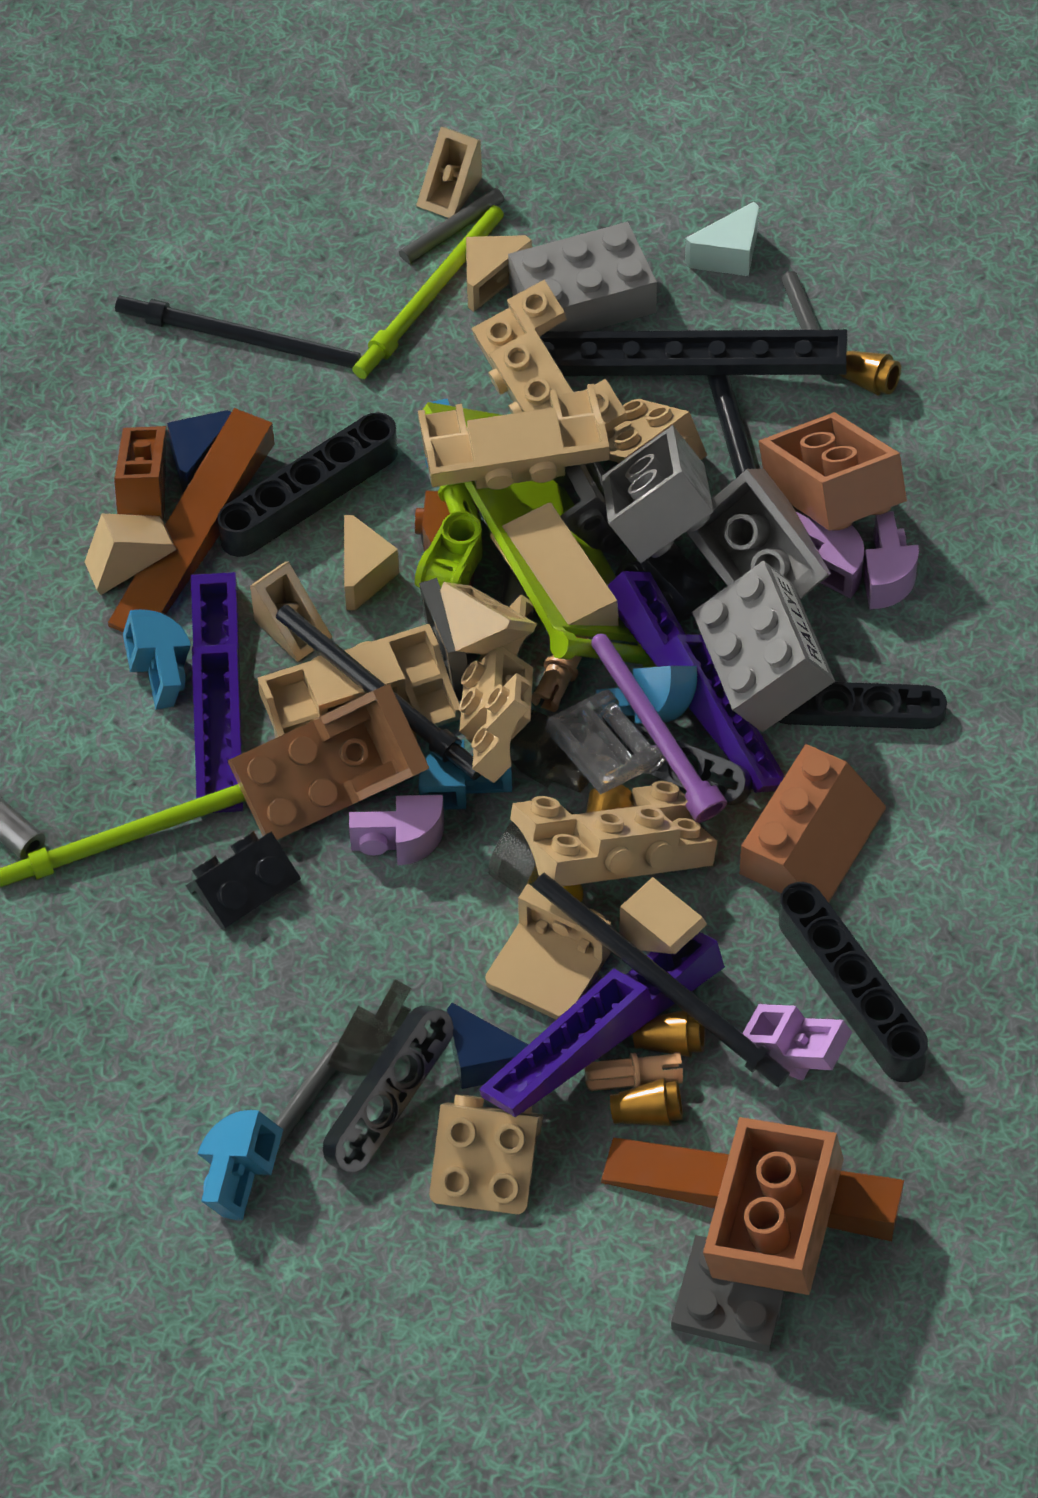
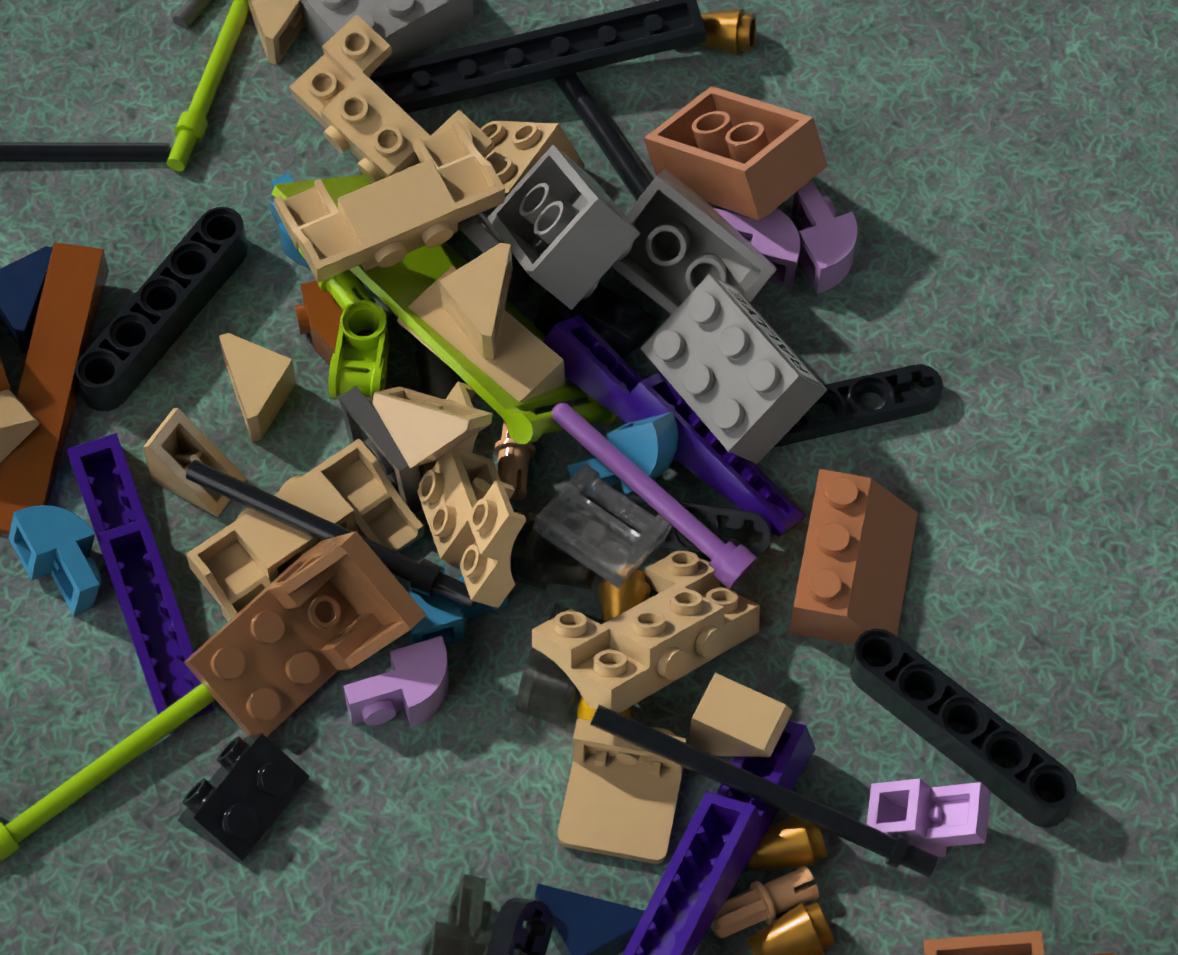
camera: 20 degrees left, 5 degrees up
none -> tan slope [439,243,513,360]

